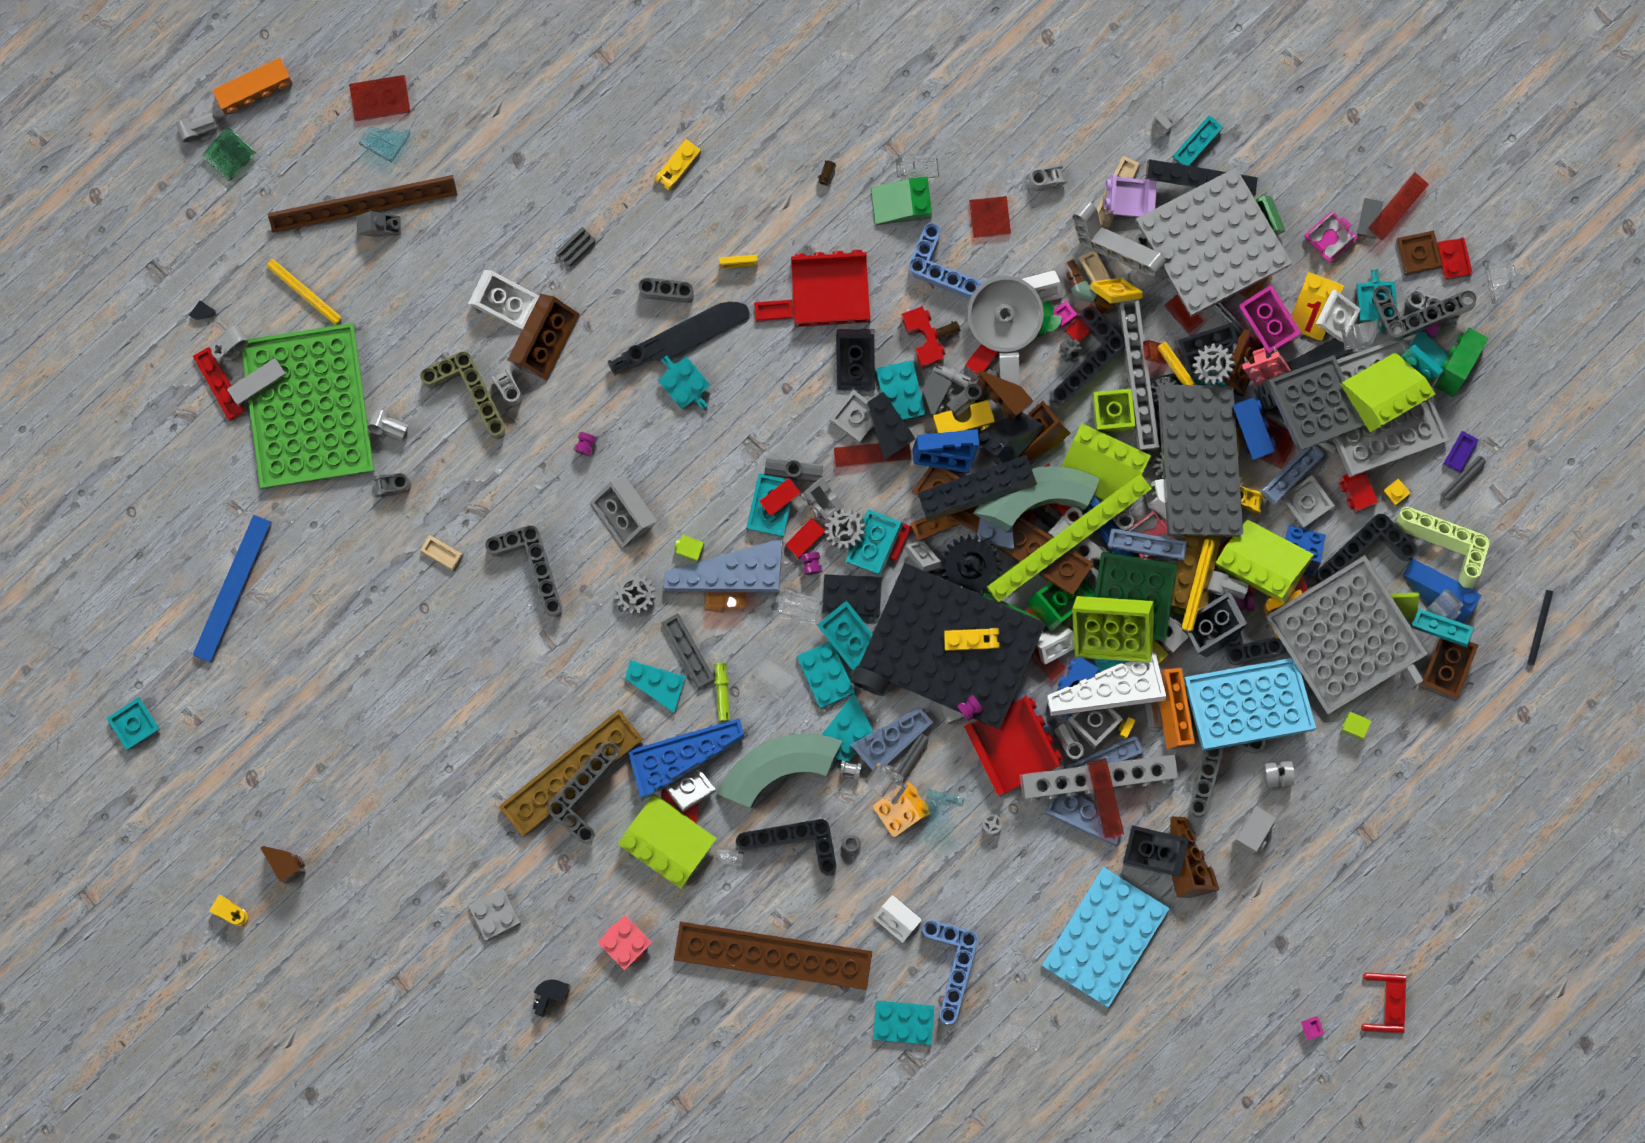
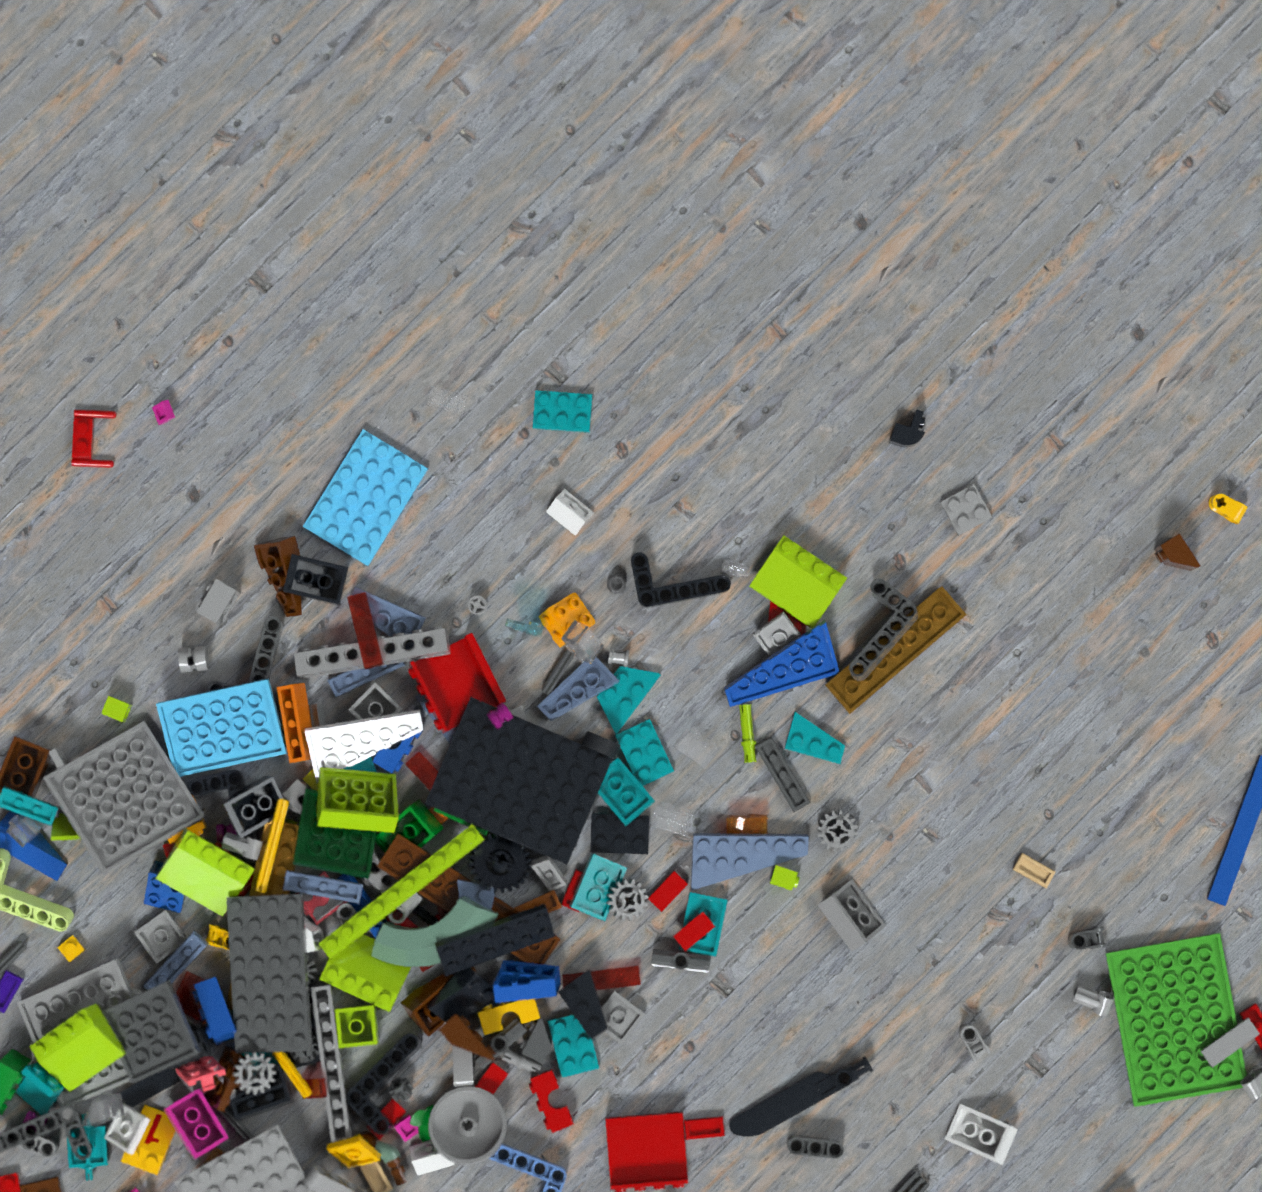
camera: 175 degrees right, 5 degrees up
yellow axle [266,259,342,325] -> none
olive beam [420,351,506,439] -> none
dark grey beam [485,525,563,617] -> none
reddish brown slope [507,294,580,381] -> none
magenta wheel [573,432,598,456] -> none
coral piece [597,915,652,970] -> none
teal plate [658,355,711,410] -> none
reddish brown plate [674,921,873,990] -> none
sand green brick [716,734,842,808] -> none
yellow tile [719,254,758,269] -> none
light grey cylinder [801,477,844,520] -> none
magenta wheel [801,552,823,575] -> none
black slope [836,329,875,390] -> none
medium blue beam [922,920,978,1025] -> none
dark brown pin [936,320,961,340] -> none
yellow plate [944,628,1000,651] -> none
white panel [1036,625,1075,664] -> none
light grey piece [1054,723,1084,762] -> none
yellow plate [1118,717,1135,739] -> none
clear red tile [1164,294,1203,334] -> none
black beam [1315,514,1417,583] -> none
red brick [1339,472,1378,514] -> none

